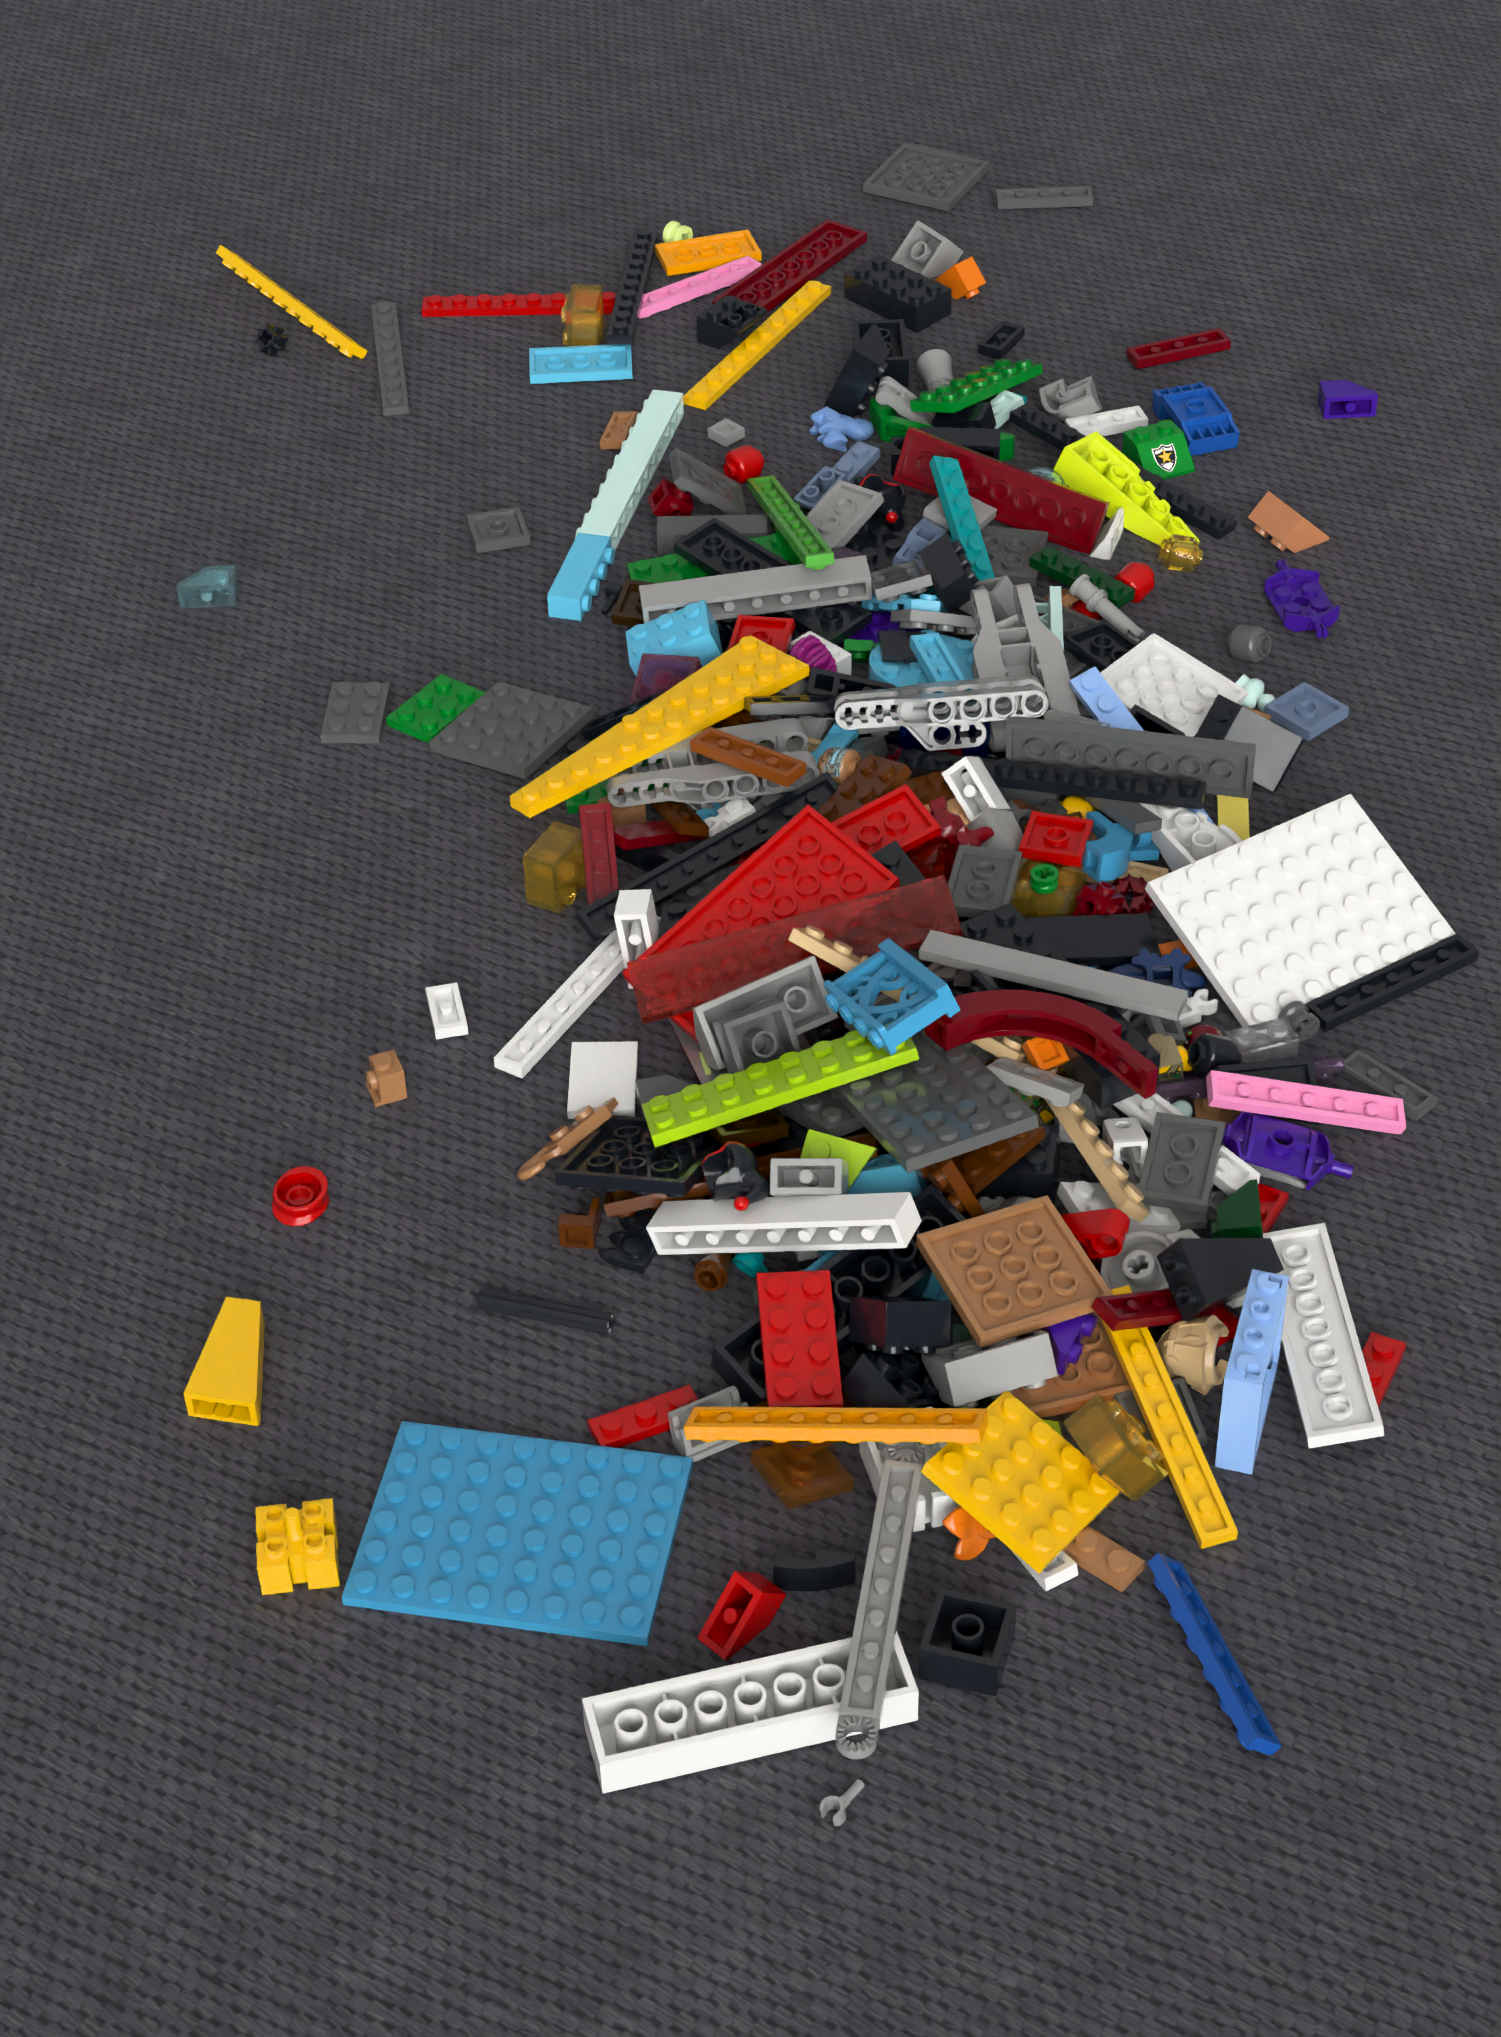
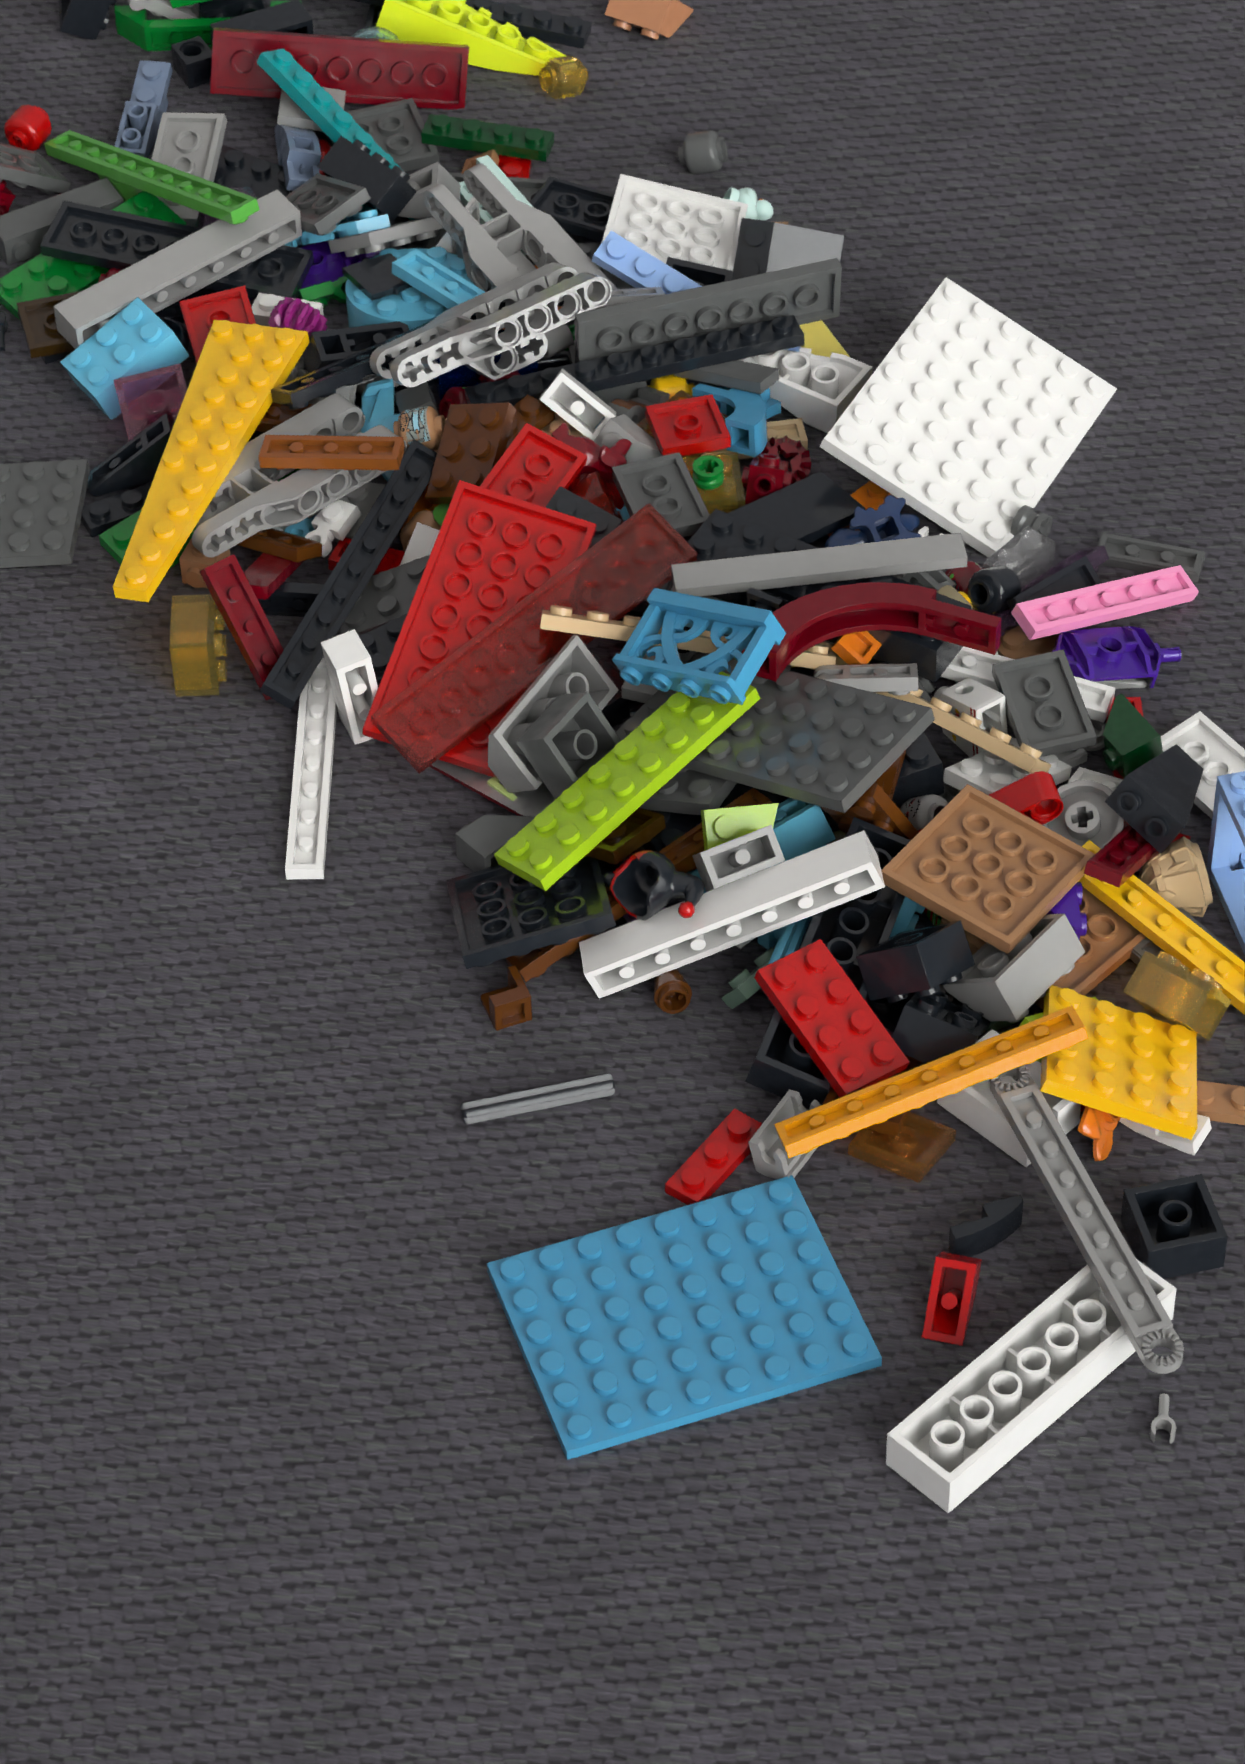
camera: 30 degrees left, 5 degrees up
yellow slope [184,1297,265,1426] -> none
yellow brick [256,1498,340,1595] -> none
red piece [272,1166,330,1226] -> none
medium nougat brick [365,1049,407,1107] -> none
white plate [425,982,468,1040] -> none
medium nougat plate [517,1097,619,1181] -> none
white tile [567,1041,638,1119] -> none
black plate [598,1210,657,1274] -> none
teal plate [732,1252,768,1277] -> none
medium blue animal [809,407,874,452] -> none
black piece [854,474,907,532] -> none
light grey pin [1069,574,1145,643] -> none
white slope [1090,508,1124,560] -> none
red head [1114,562,1155,603] -> none
dark purple plate [1264,559,1340,639] -> none
sand blue plate [1264,682,1349,741] -> none
black plate [1306,933,1479,1032] -> none

